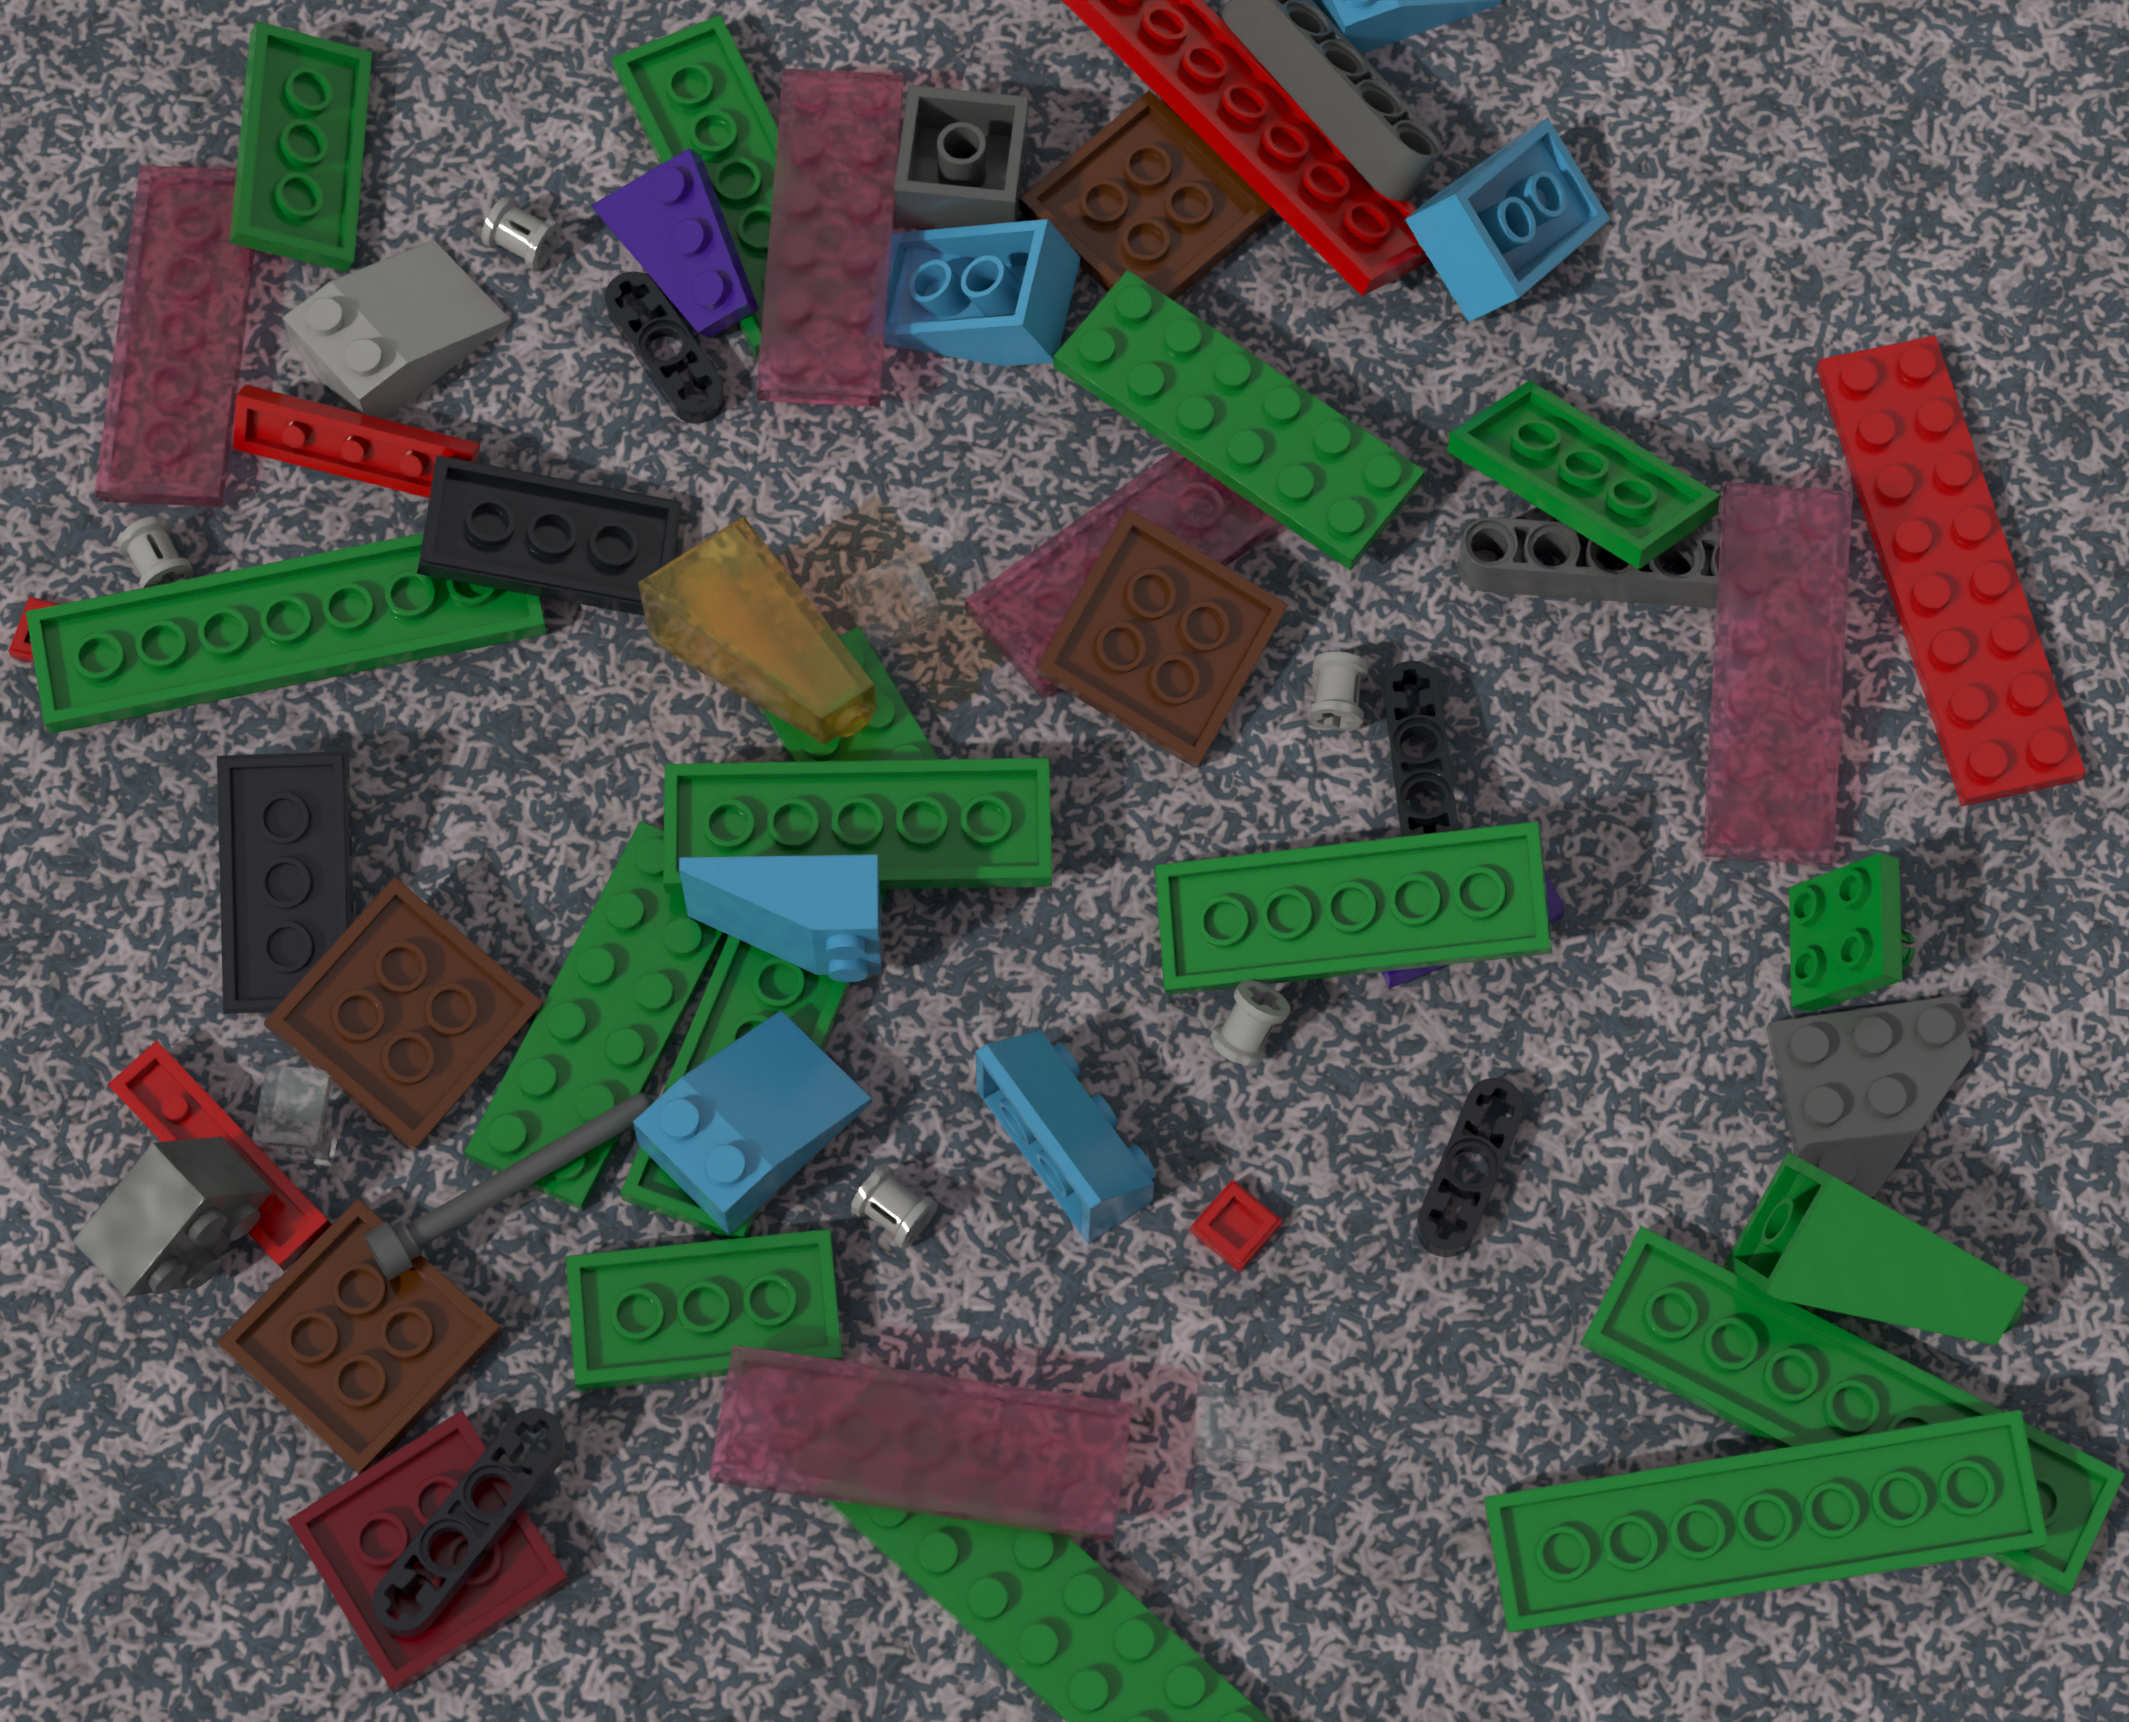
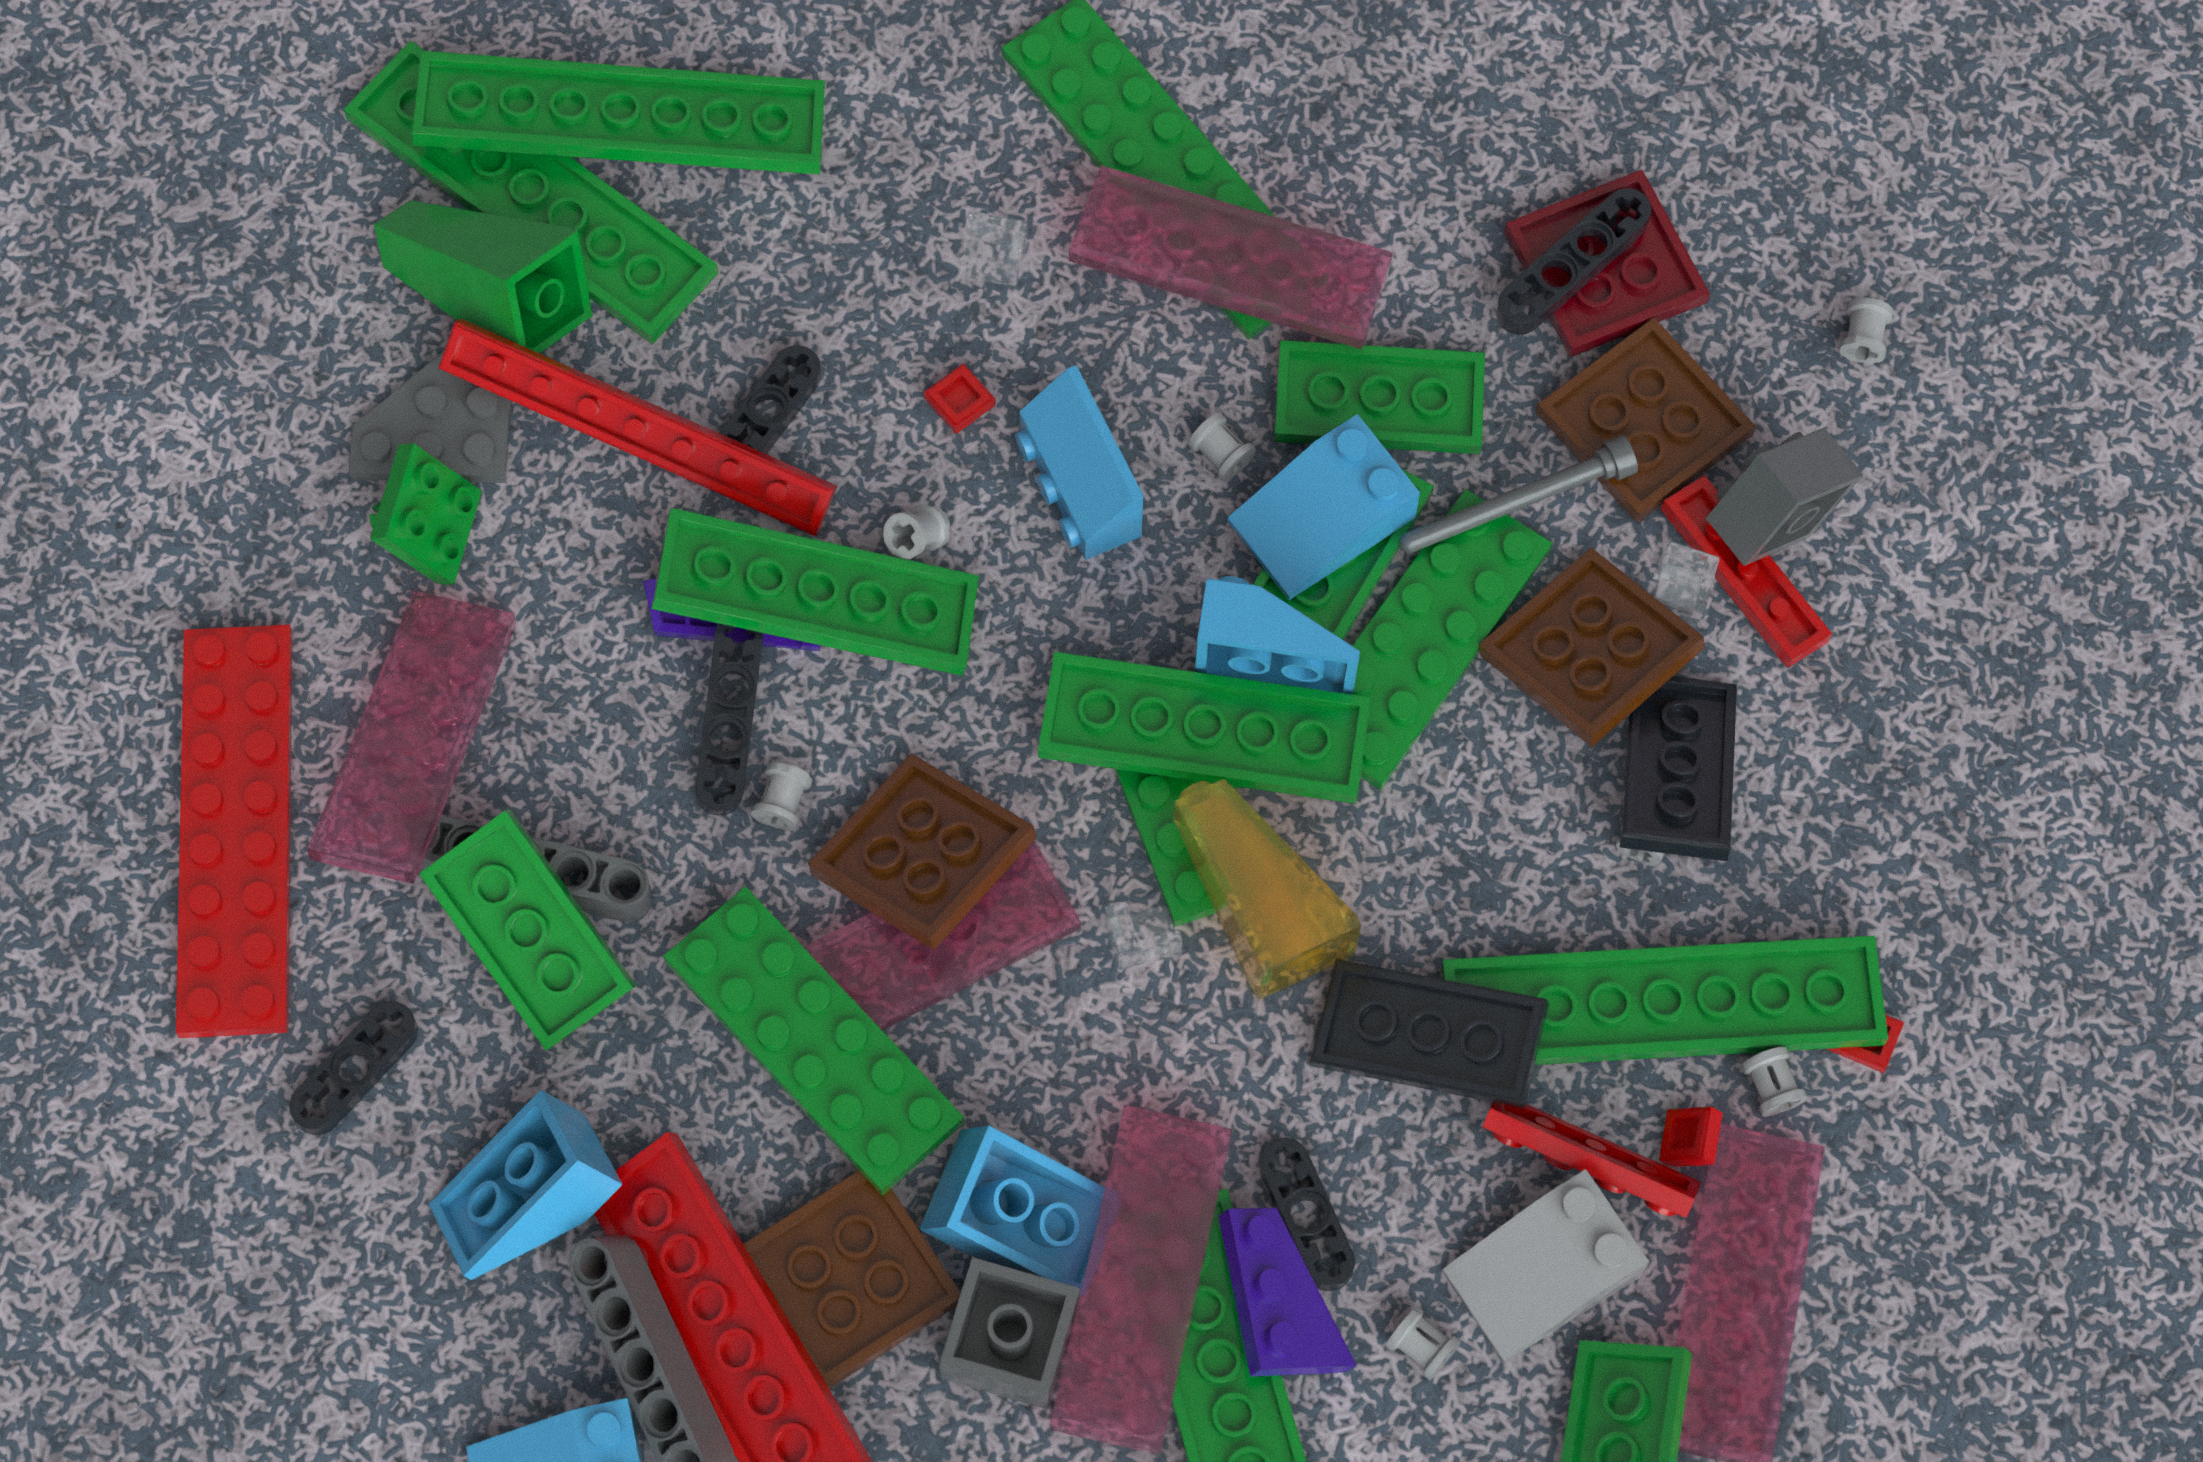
camera: 170 degrees left, 0 degrees up
none -> black beam [289,1001,418,1135]
none -> red tile [438,318,837,536]
none -> red tile [1659,1106,1723,1167]
none -> light grey bush [1839,297,1893,364]

